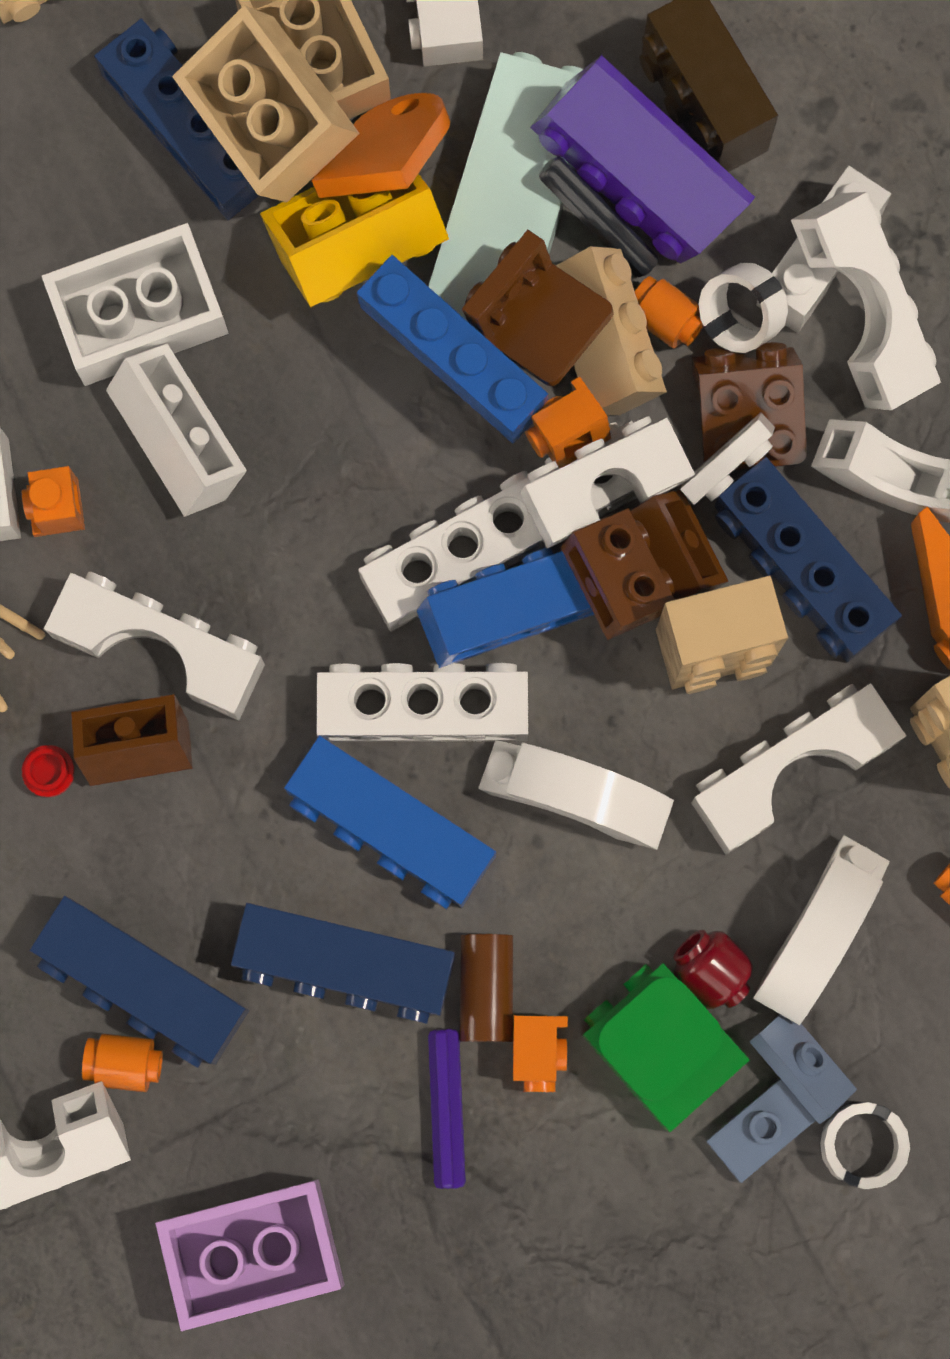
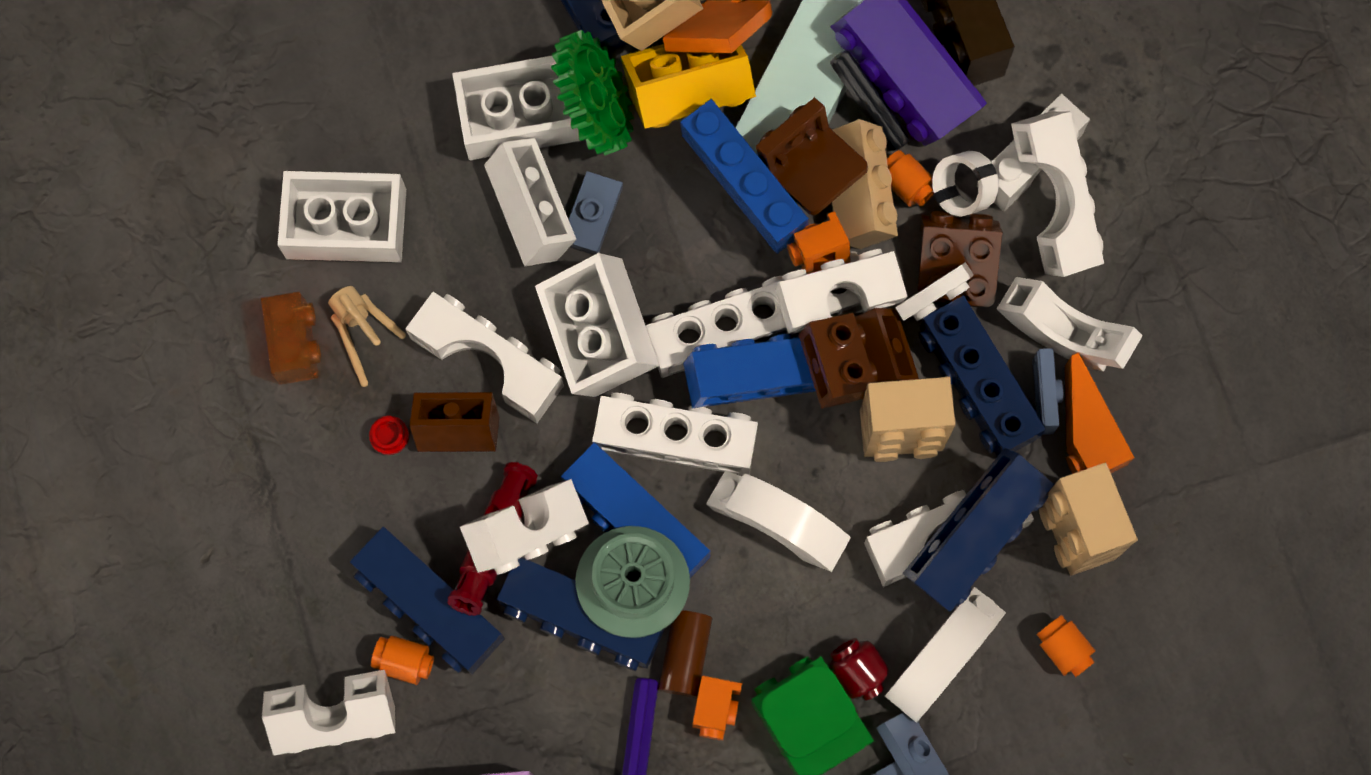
camera: 10 degrees right, 5 degrees down
orange brick [22,466,85,537] -> none
none -> dark red piece [447,462,538,616]
none -> white arch [460,479,589,575]
none -> white brick [535,253,660,397]
none -> green gear [551,30,634,156]
none -> sand blue plate [569,171,623,255]
none -> sand green piece [576,526,690,638]
none -> dark blue brick [902,448,1054,612]
none -> sand blue plate [1032,348,1063,435]

